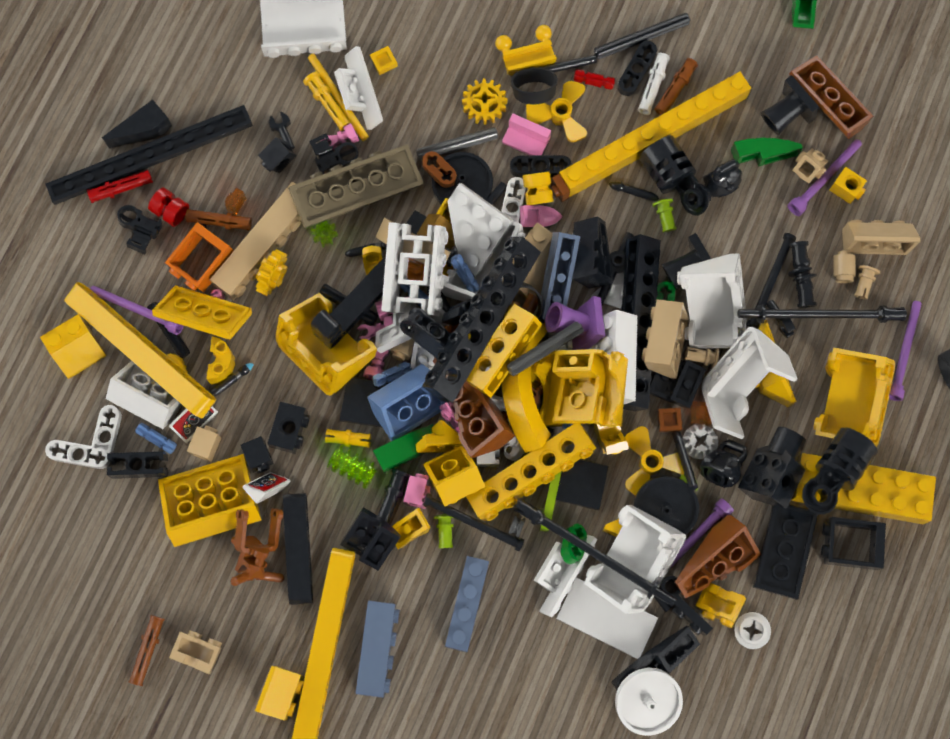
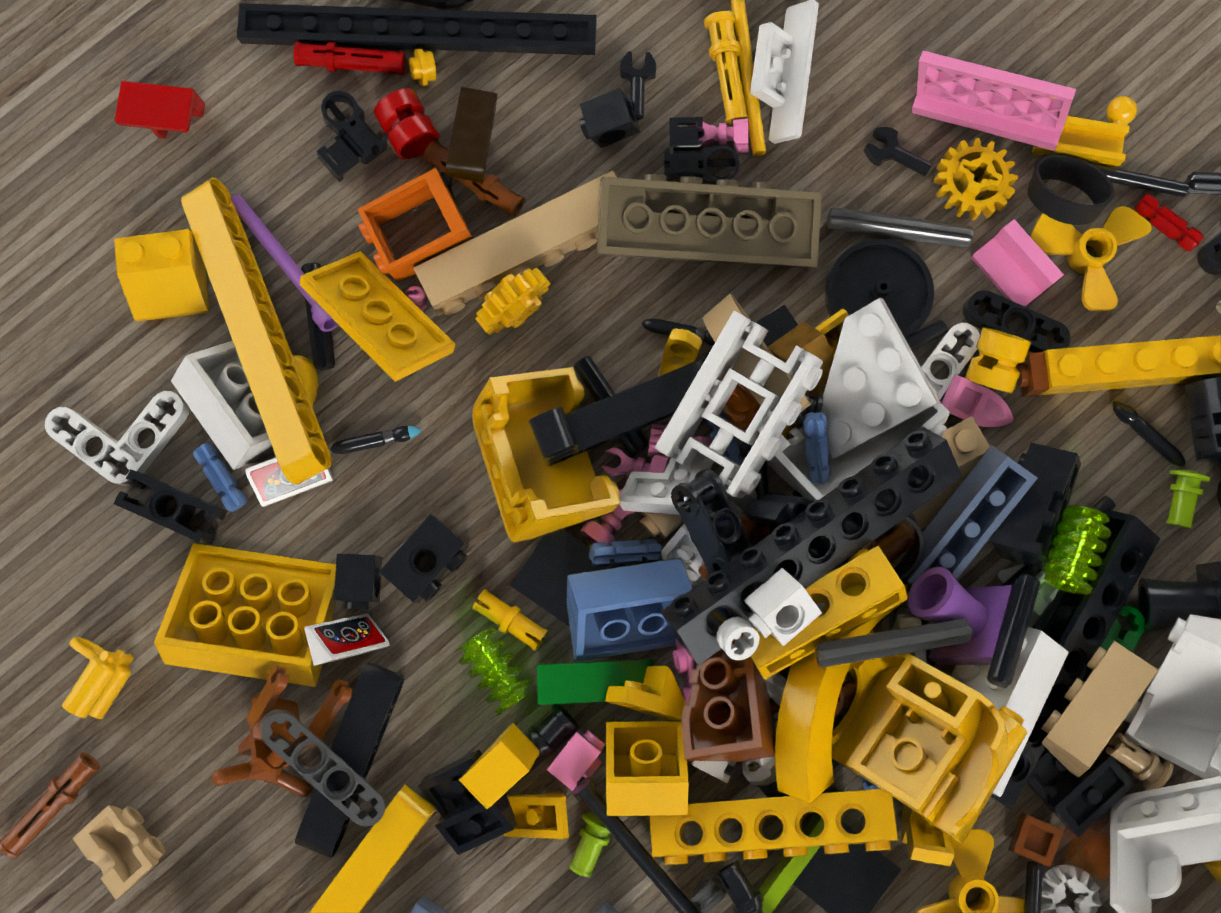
camera: 30 degrees right, 5 degrees up
tan brick [187,425,221,462] -> none
yellow cylinder [206,336,235,385] -> none
clear orange plate [225,188,247,216] -> none
clear neon green gear [311,221,338,247] -> none
yellow plate [370,46,398,75] -> none
dark orange beam [422,151,457,188] -> none
none -> yellow piece [62,637,134,719]
none -> red panel [114,81,205,139]
none -> dark grey beam [259,709,385,827]
none -> yellow plate [409,49,436,87]
none -> dark brown beam [445,87,498,183]
none -> yellow slope [459,723,540,809]
none -> white bush [716,617,760,660]
none -> white brick [744,568,822,646]
none -> black bar [864,127,933,176]
none -> bright pink fence [912,51,1076,151]
none -> black axle [987,574,1040,688]
none -> clear neon green piece [1043,505,1112,595]

